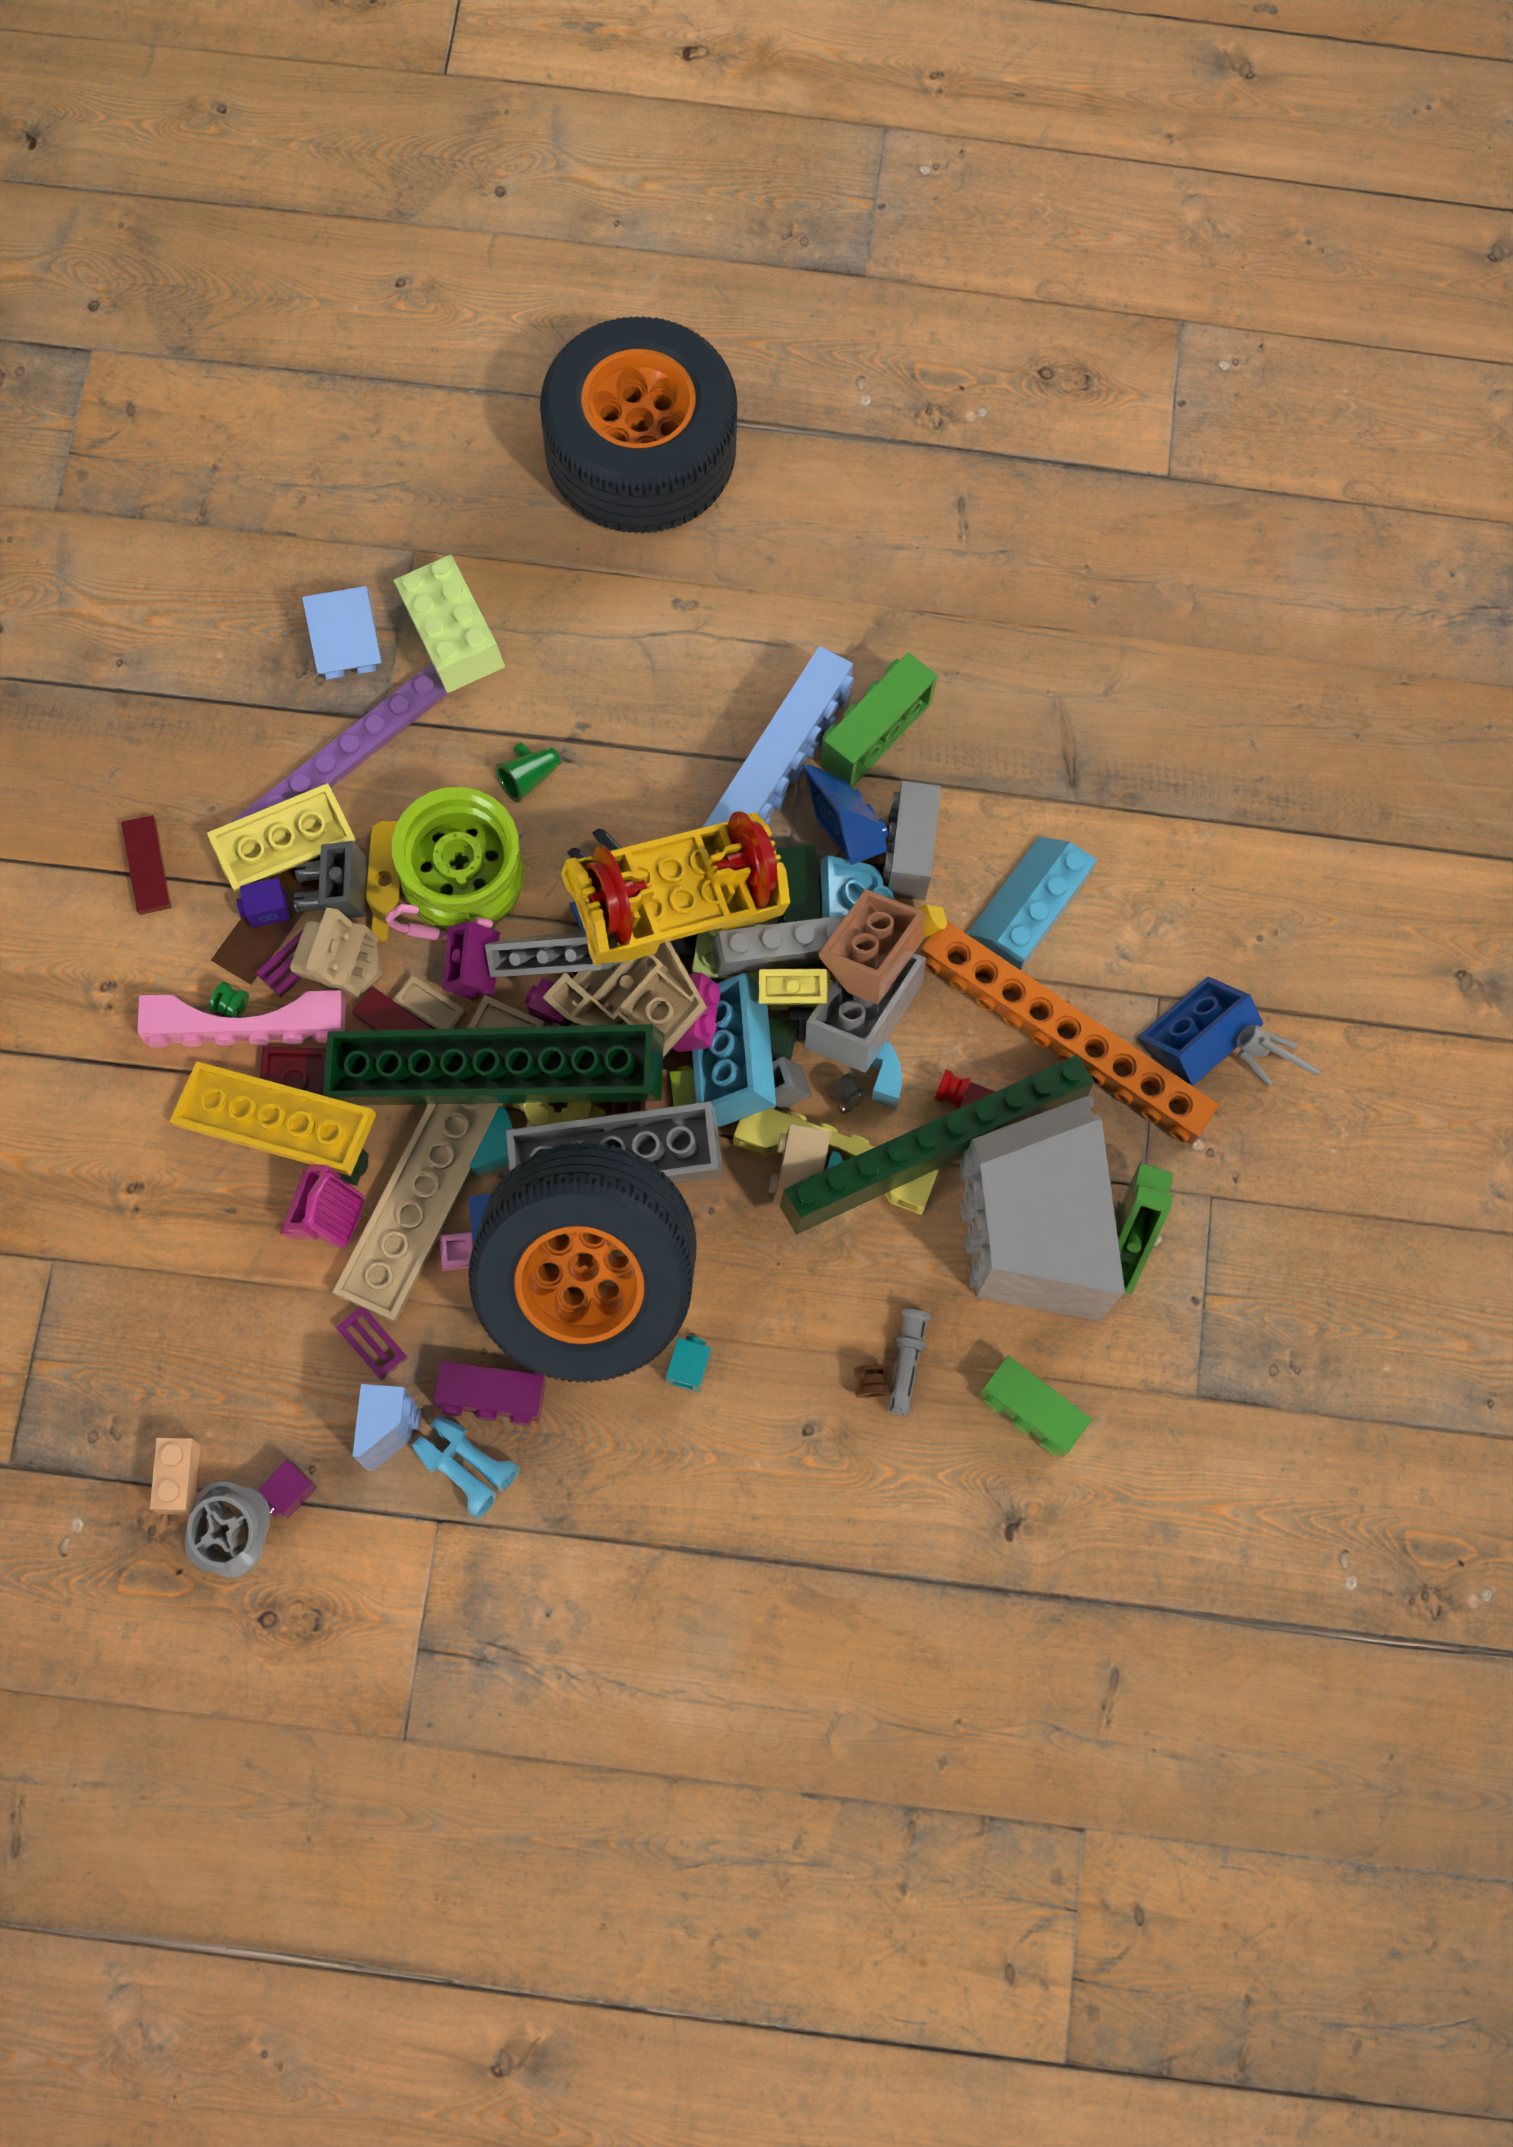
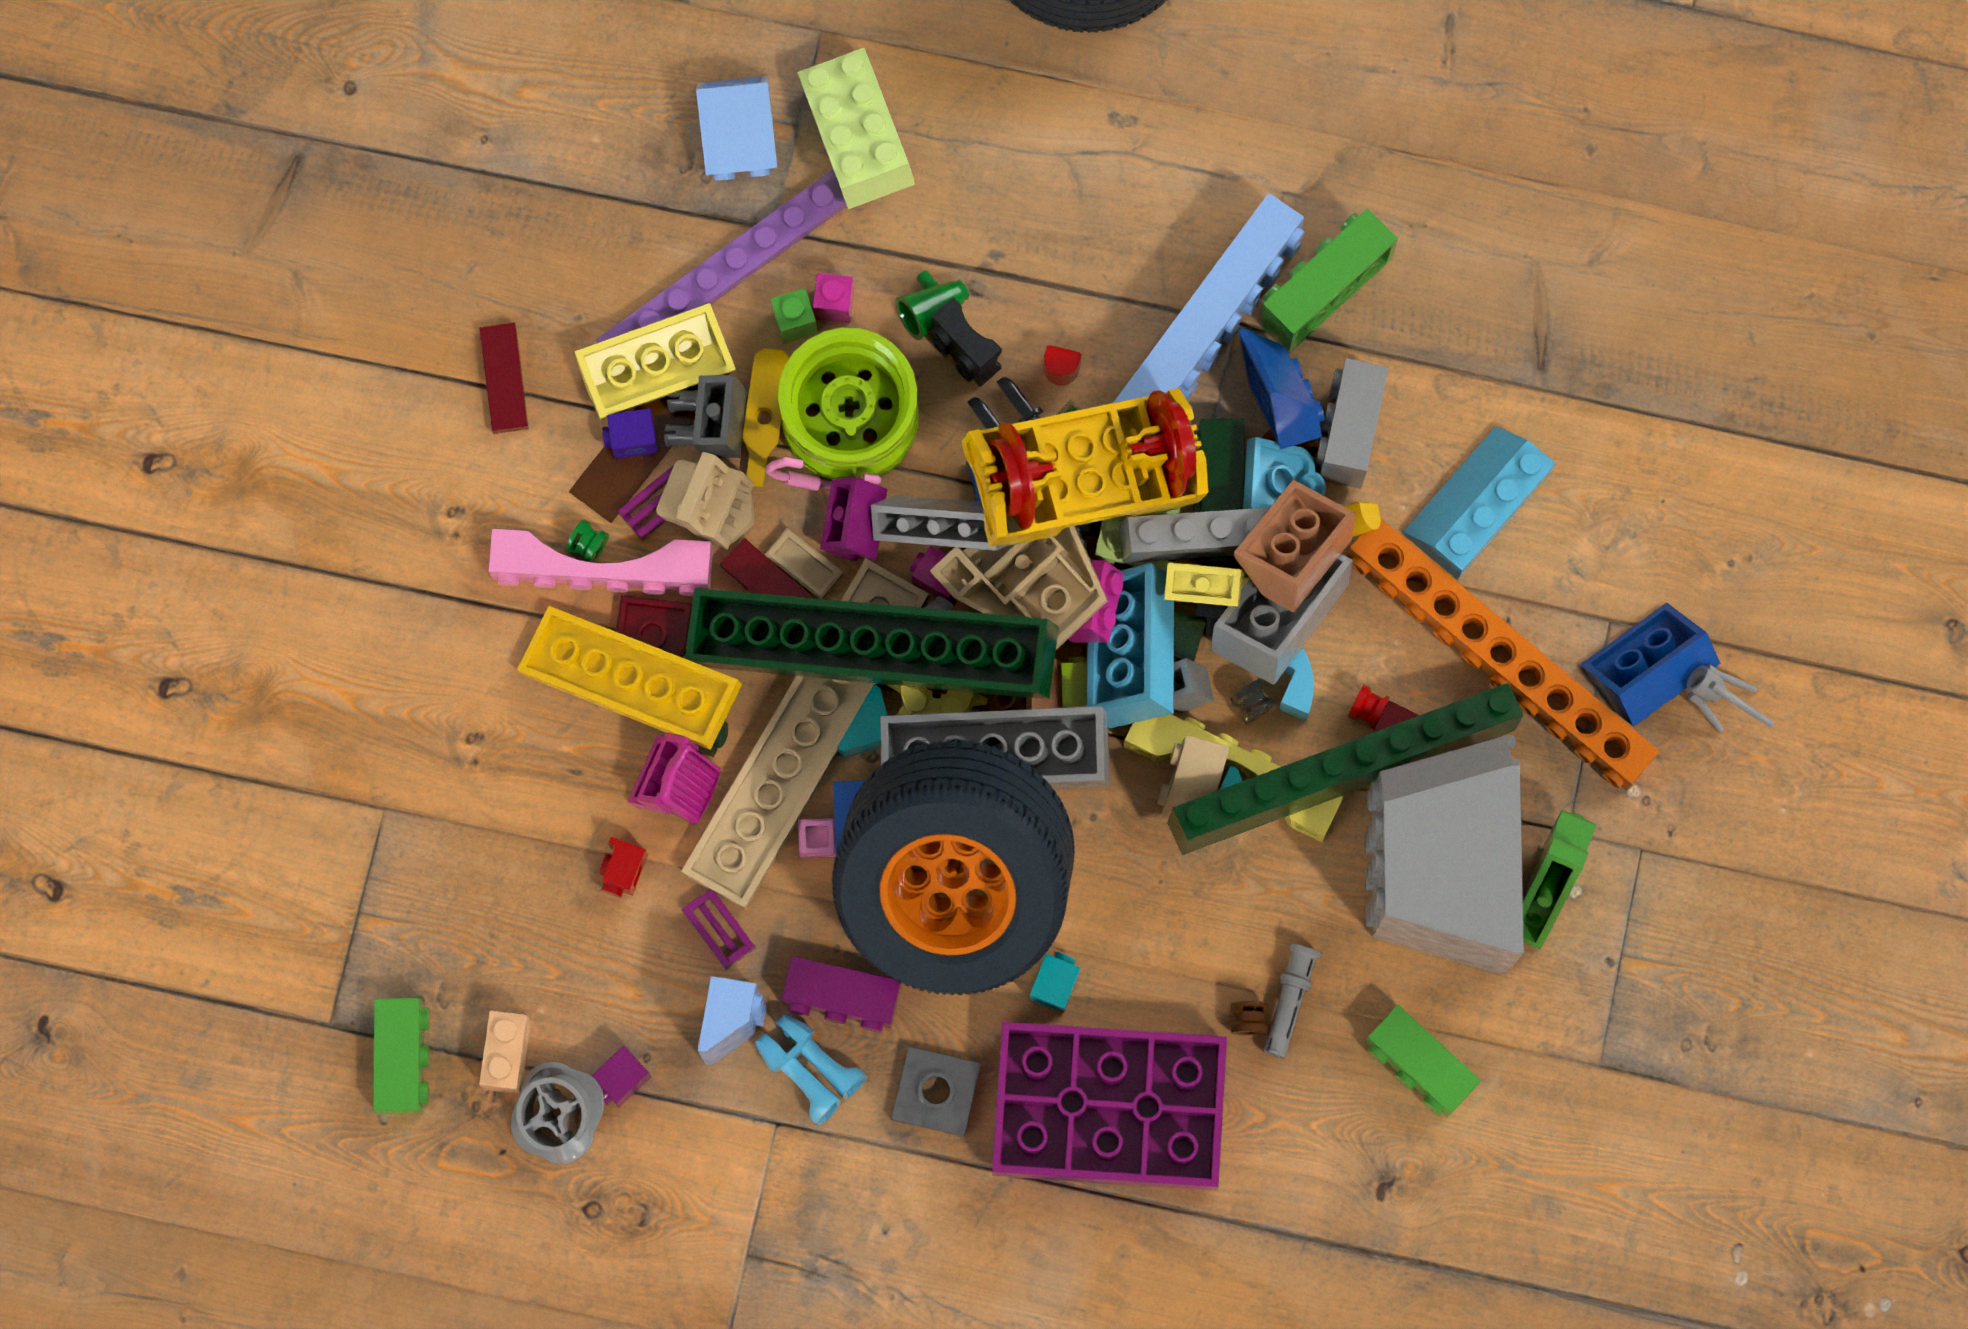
camera: 10 degrees right, 5 degrees up
none -> bright green brick [373,998,430,1115]
none -> red brick [599,837,648,898]
none -> bright green brick [770,288,817,344]
none -> dark pink brick [813,273,854,323]
none -> flat silver piece [891,1046,981,1137]
none -> black brick [931,297,1002,387]
none -> magenta brick [992,1022,1227,1191]
none -> red brick [1043,345,1082,385]

